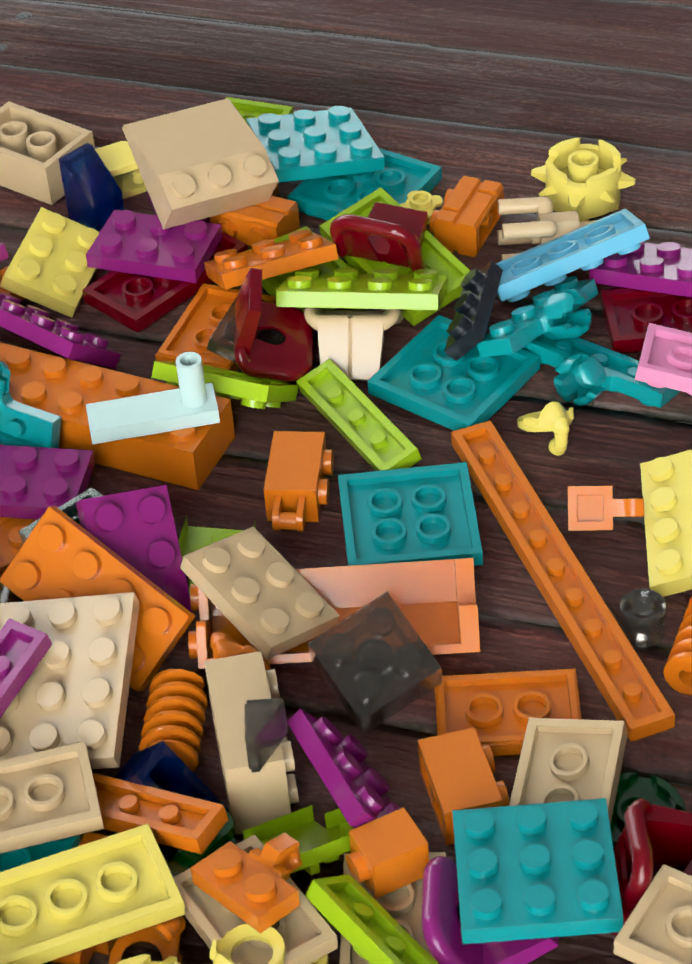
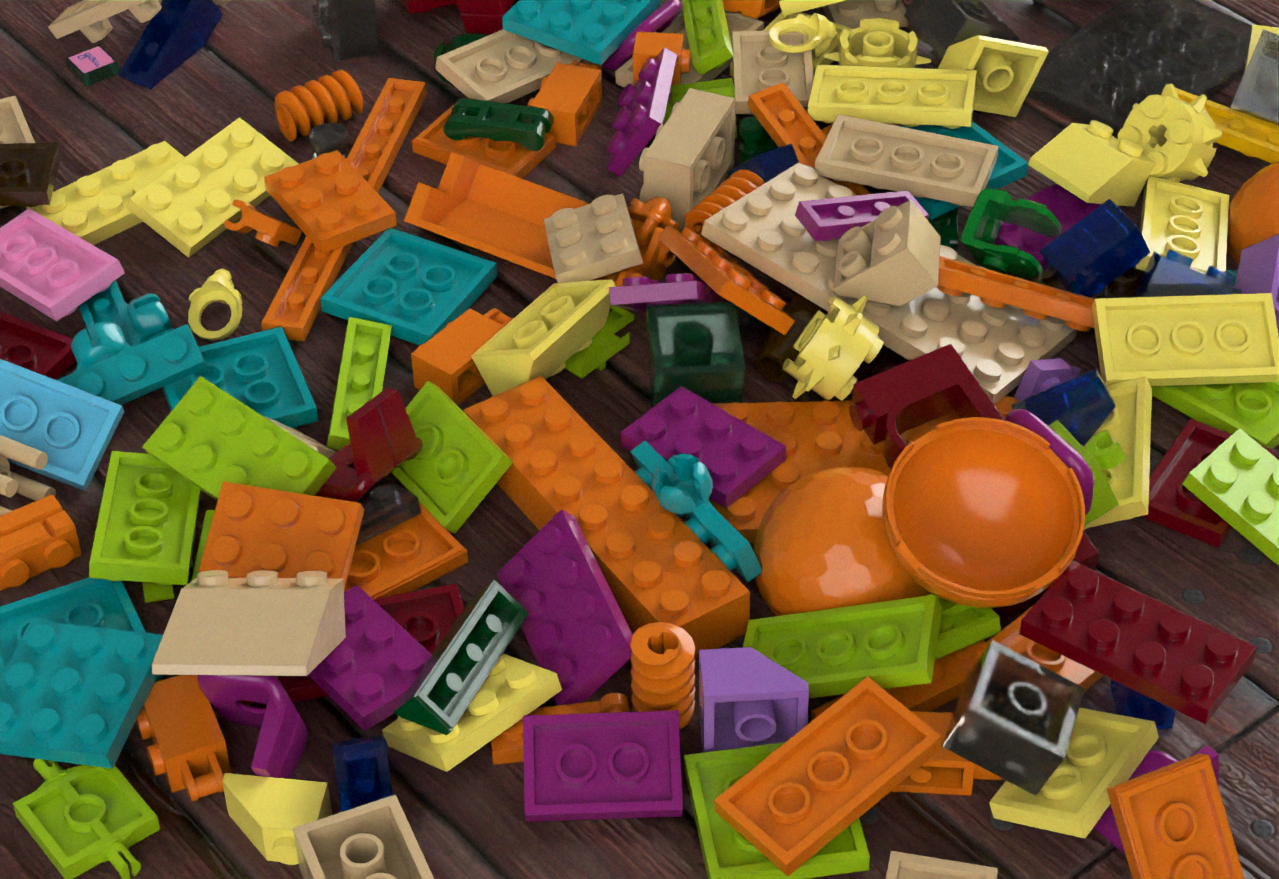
camera: 150 degrees left, 0 degrees up
light aqua piece [86,352,220,445] -> none
orange hinge [190,833,302,934] -> none
clear smoke slope [245,698,288,772] -> none
clear smoke brick [307,592,442,735] -> none
dark red piece [330,202,428,272] -> none
light yellow plate [400,191,443,224] -> none
black plate [444,260,503,361] -> none
none -> orange plate [264,150,397,254]
none -> slope [393,580,529,735]
none -> dark green plate [443,98,554,151]
none -> light yellow slope [471,279,616,396]

